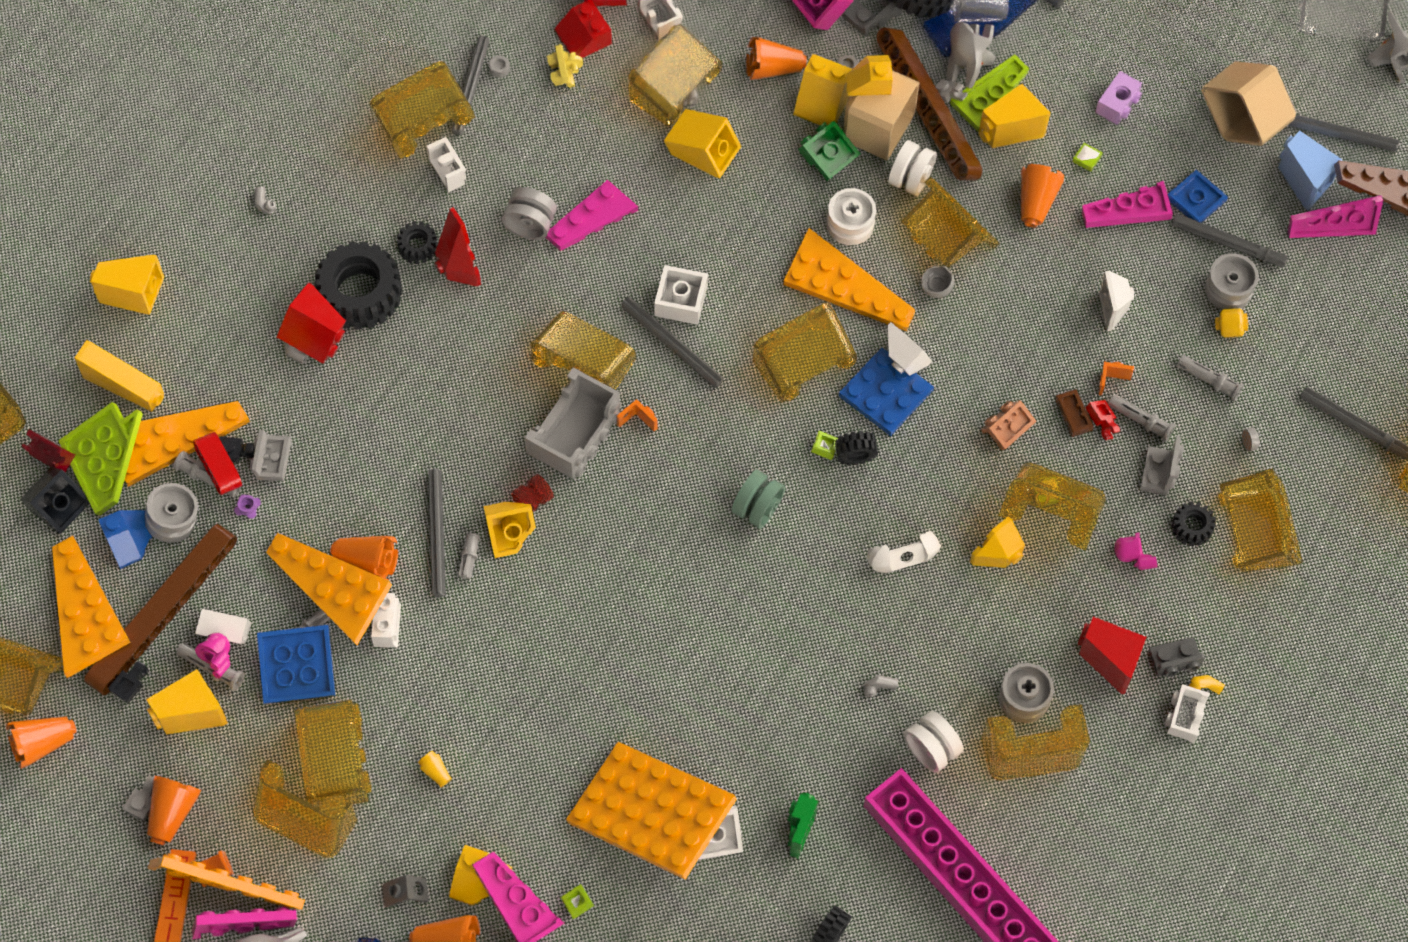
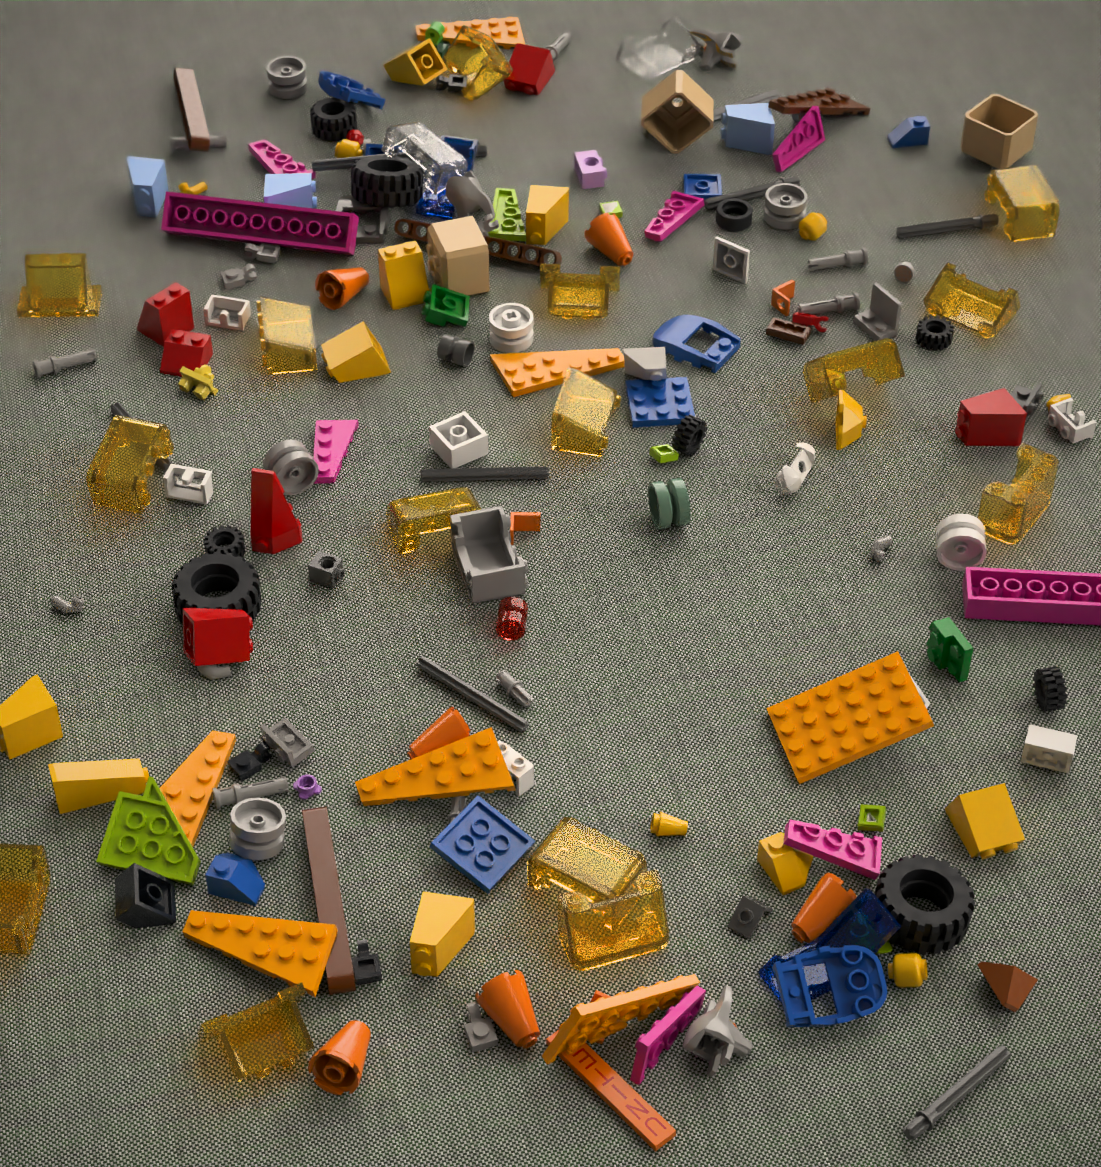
camera: 45 degrees left, 20 degrees down
dark red hinge [21,429,75,473] -> none
light grey pin [176,642,245,691] -> none
red beam [193,432,242,495] -> none
white hinge [195,609,252,645] -> none
dark pink piece [195,633,230,679] -> none
yellow slope [483,502,536,558] -> none
light grey tile [489,56,510,78] -> none
yellow slope [846,55,893,96] -> none
white wheel [888,140,937,196] -> none
light grey hair [921,266,955,299] -> none
nougat bracket [981,400,1037,450] -> none
light grey wheel [998,663,1055,723] -> none
dark pink piece [1114,532,1158,570] -> none
none -> dark grey brick [308,551,345,589]
none -> dark grey wheel [437,334,475,367]
none -> blue slope [652,314,741,373]
none -> black tyre [716,198,753,232]

